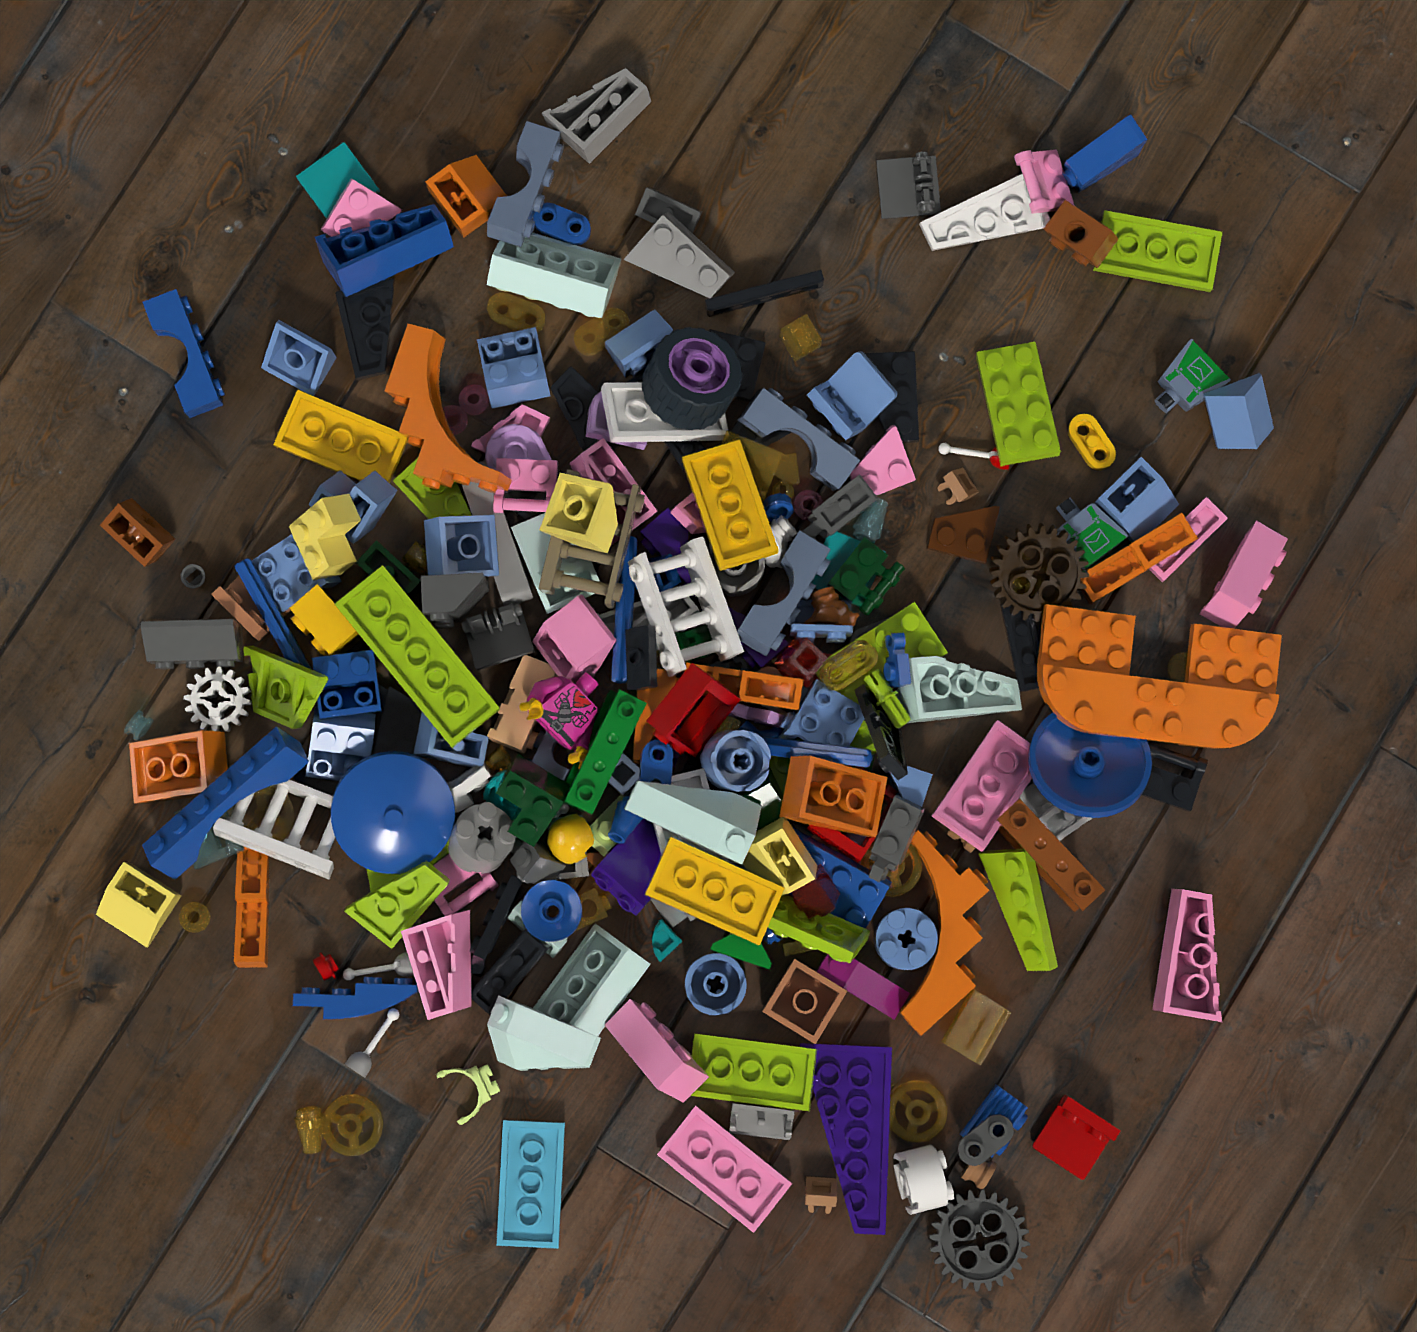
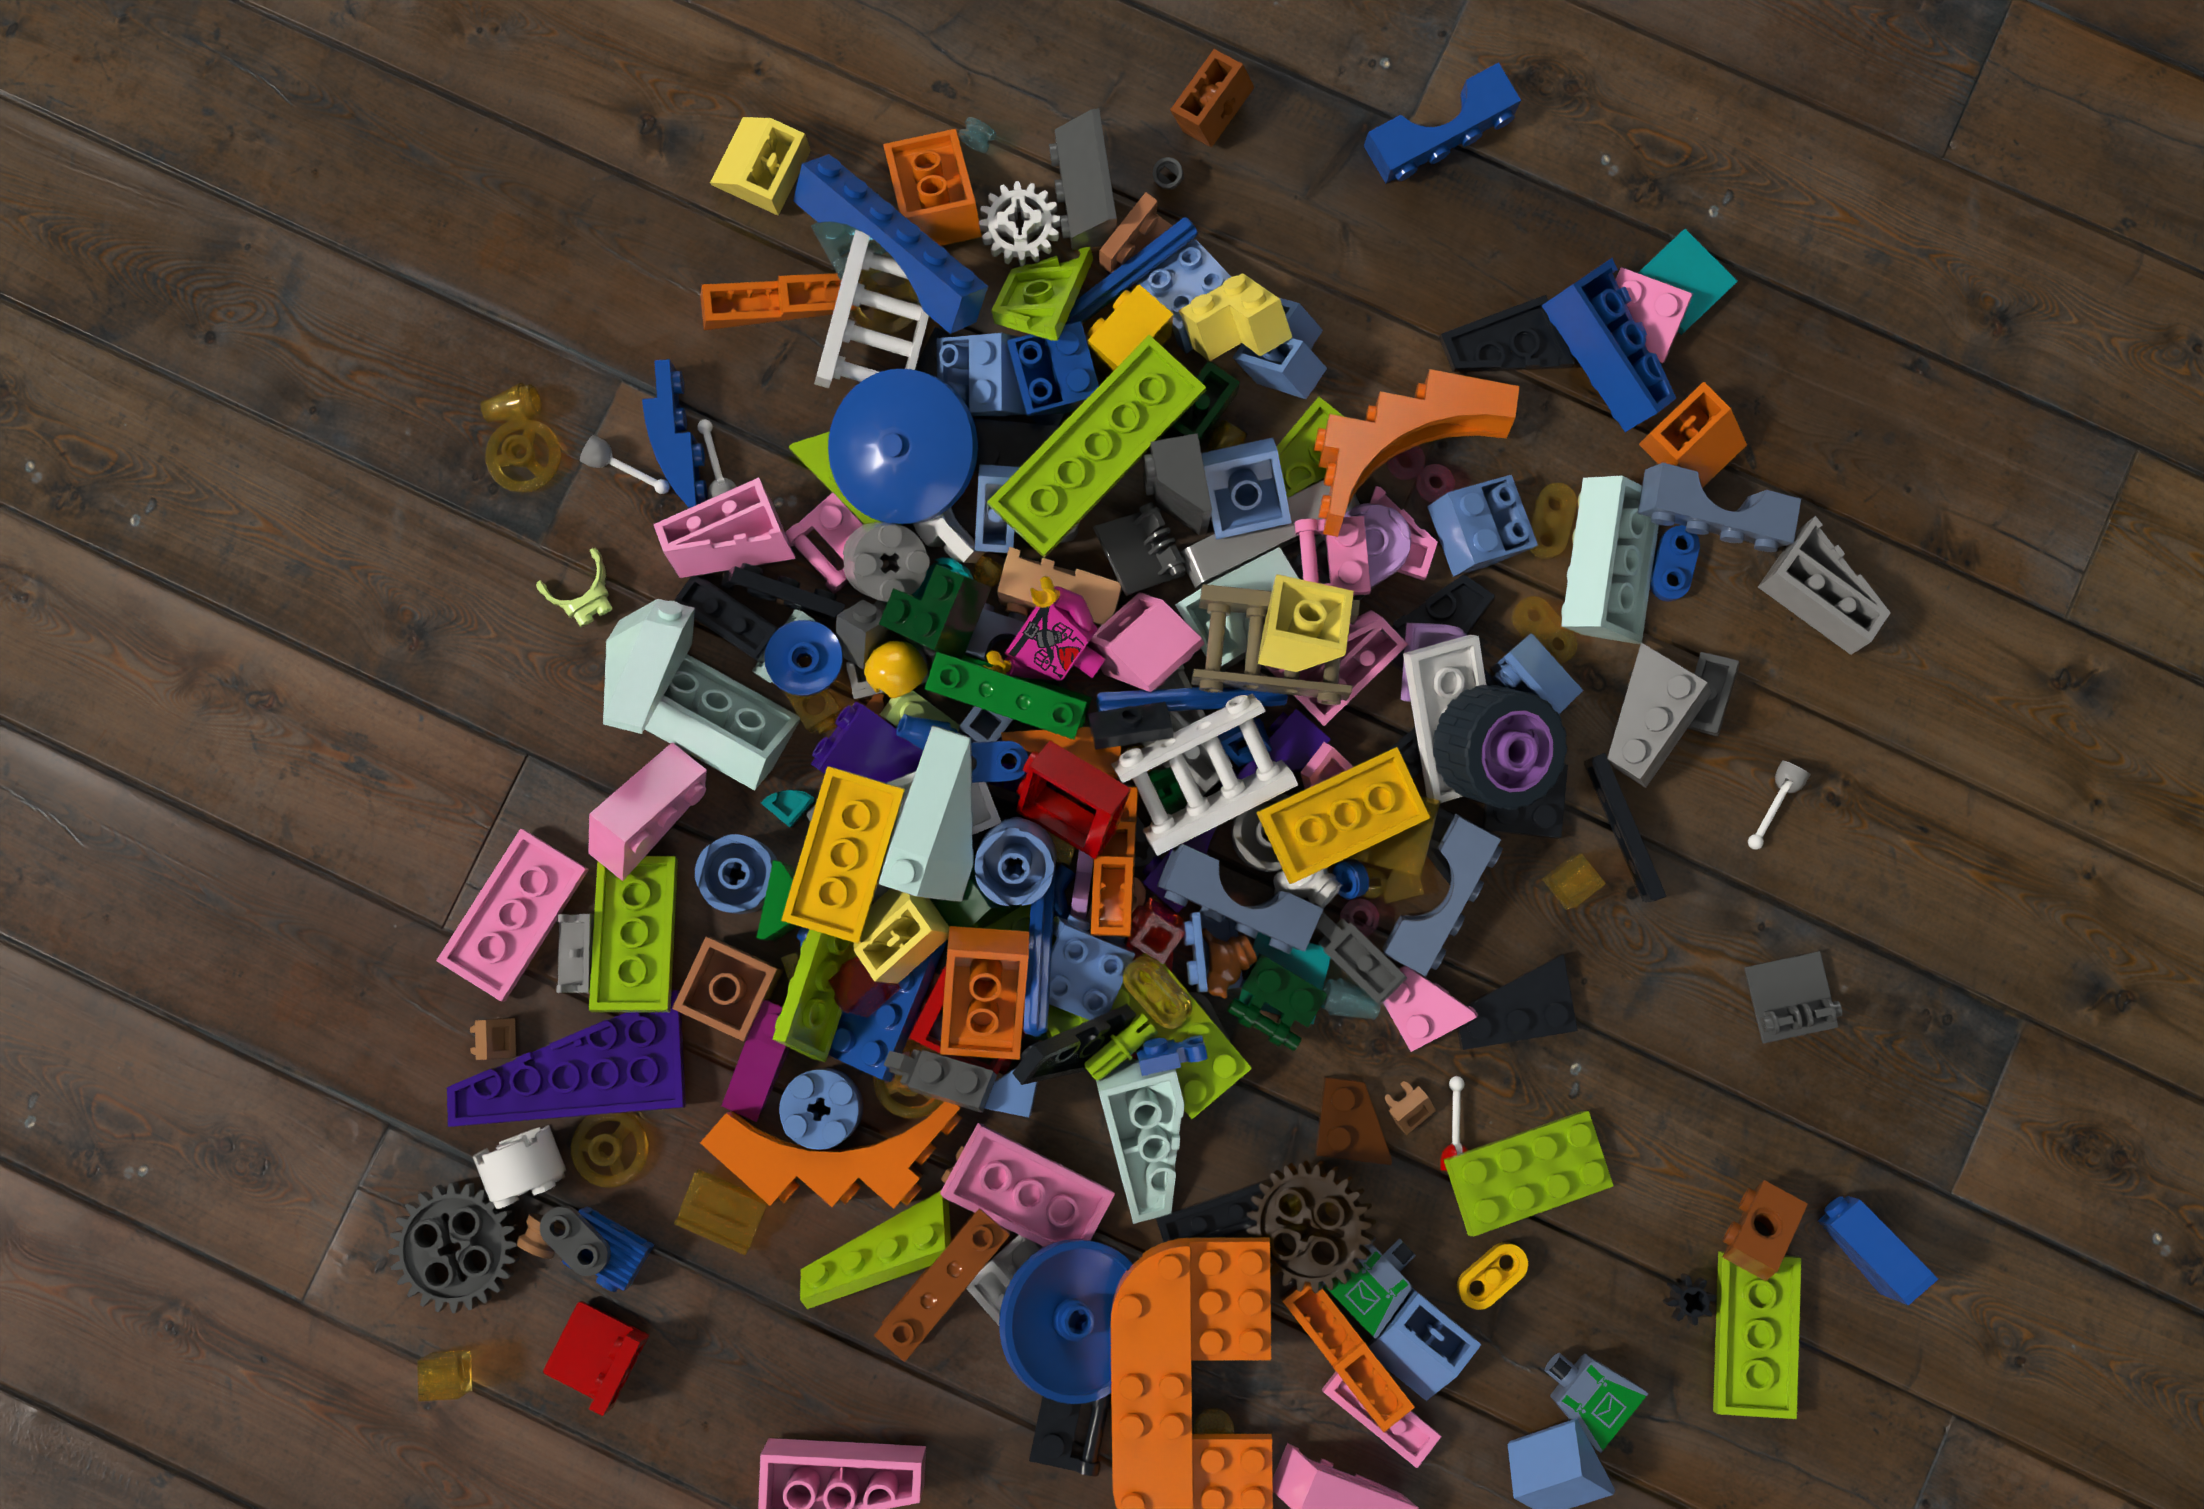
camera: 85 degrees right, 0 degrees up
clear yellow plate [179,902,210,933] -> none
medium blue slope [261,320,337,396] -> none
yellow plate [273,390,408,483] -> none
red plate [312,952,339,981] -> none
lime wing [344,860,450,949] -> none
medium azure plate [496,1120,565,1248] -> none
medium blue bracket [807,351,897,440] -> none
white wing [919,174,1050,251] -> none
bright pink plate [1014,150,1074,214] -> none
none -> clear yellow brick [417,1350,472,1401]
none -> black gear [1663,1273,1716,1326]
none -> hinge [1748,760,1811,850]

